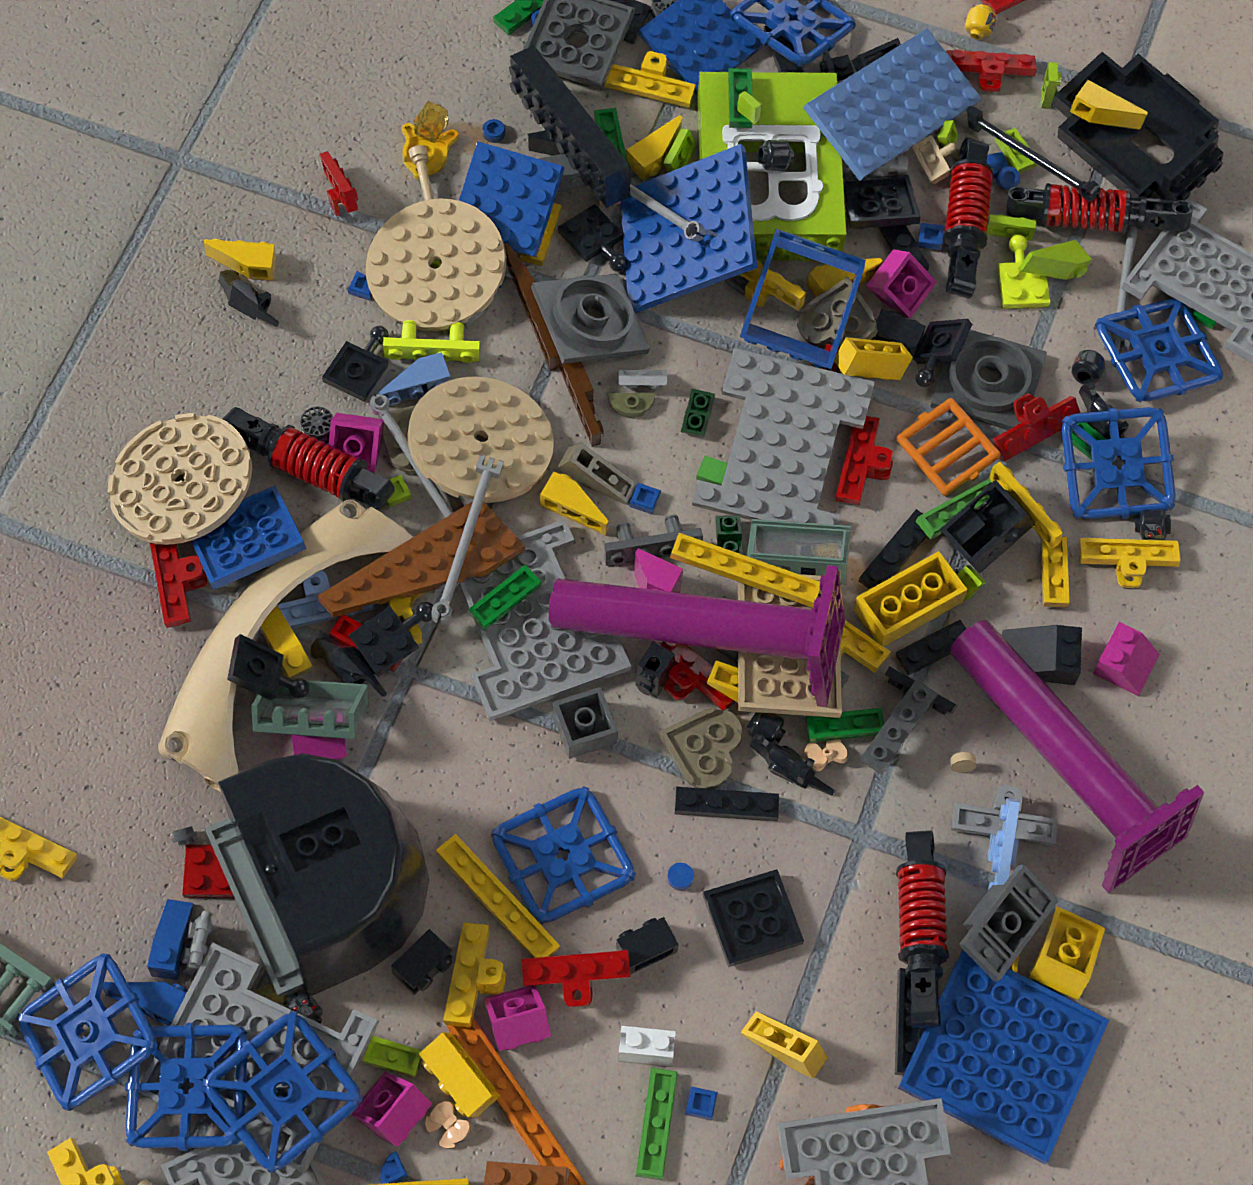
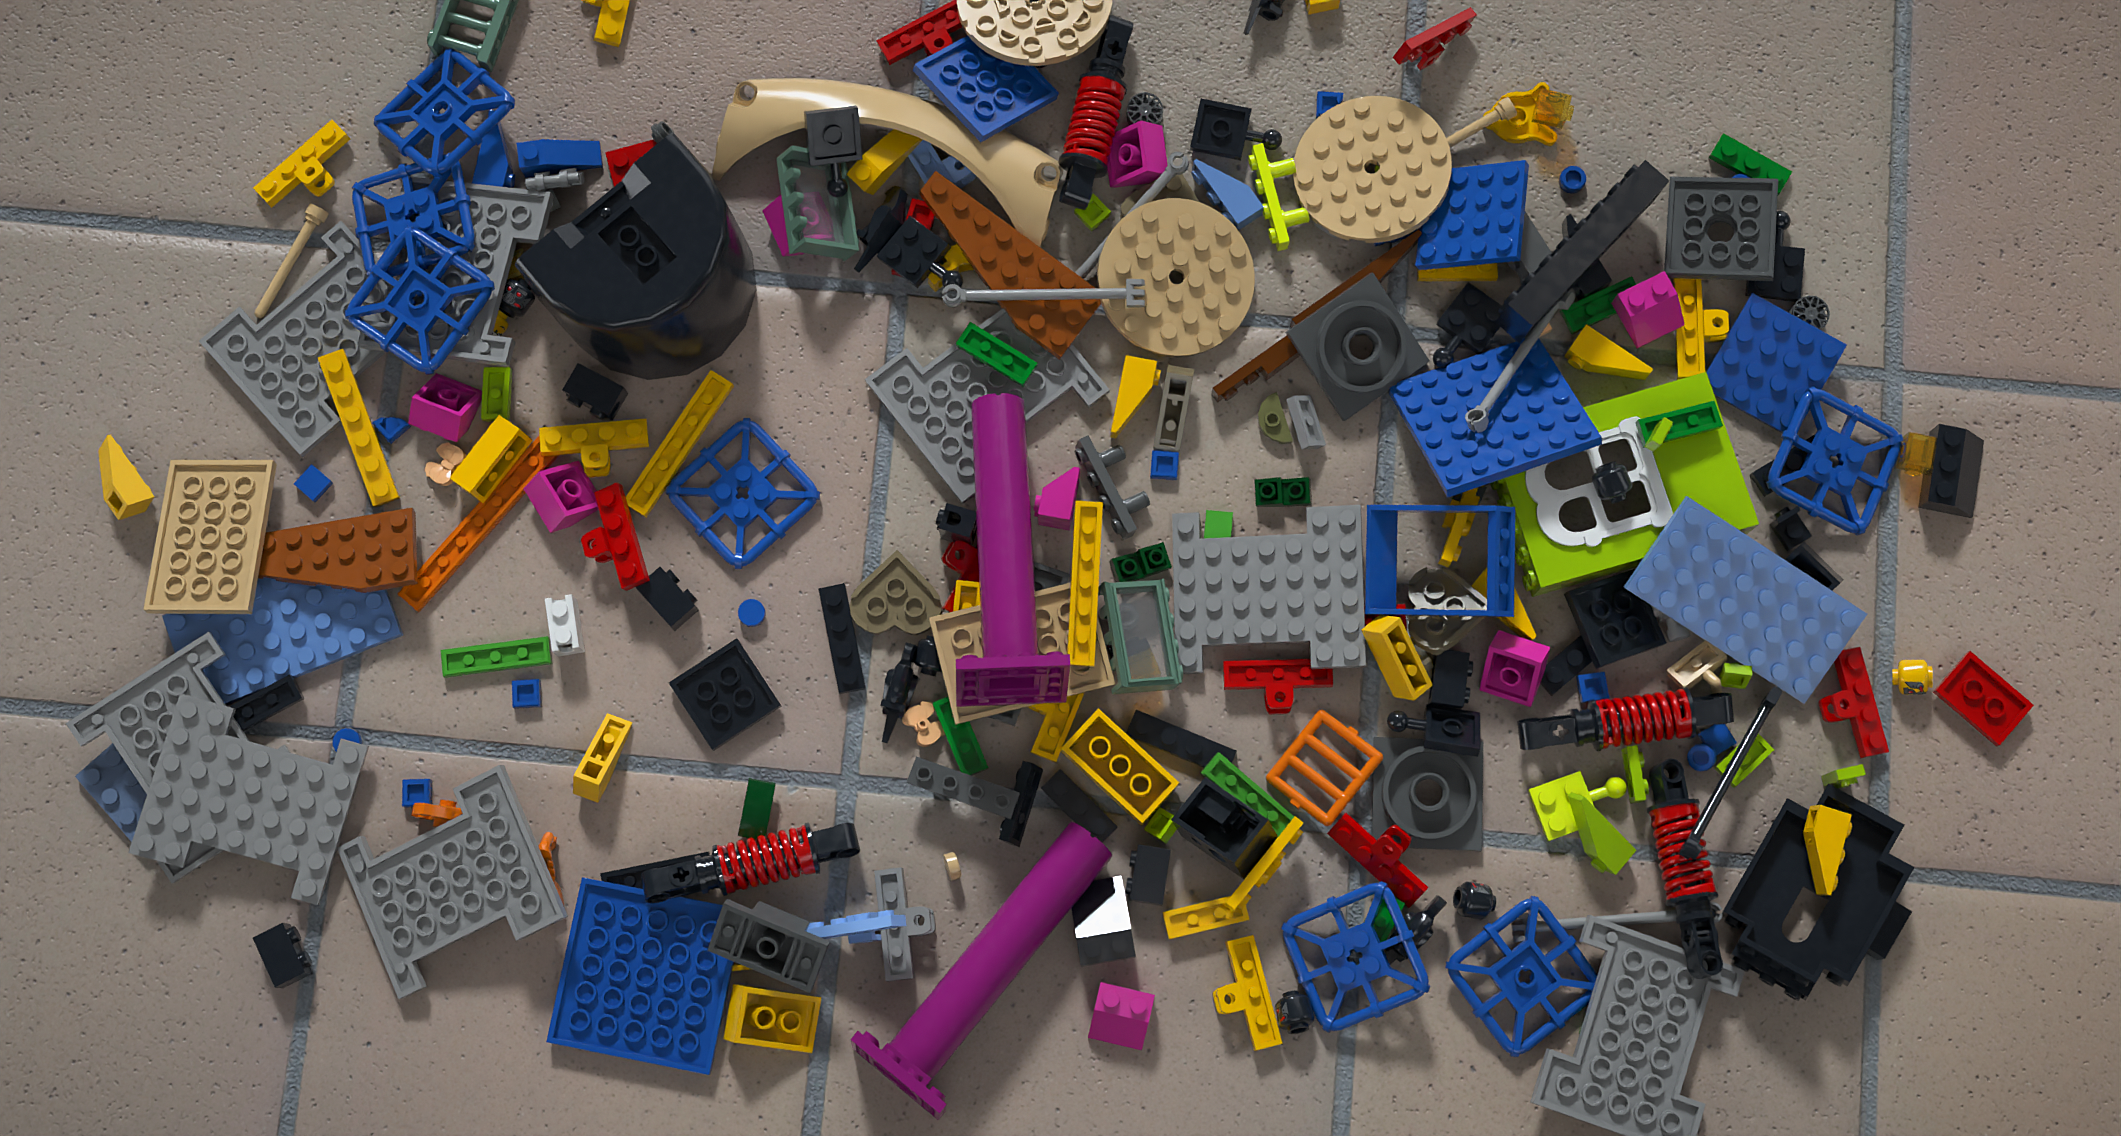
camera: 80 degrees right, 15 degrees up
dark grey brick [552,687,618,759] -> none
lime plate [663,129,697,173] -> none
none -> dark green slope [738,778,776,840]
none -> black hinge [1125,844,1171,906]
none -> dark pink slope [1612,271,1685,349]

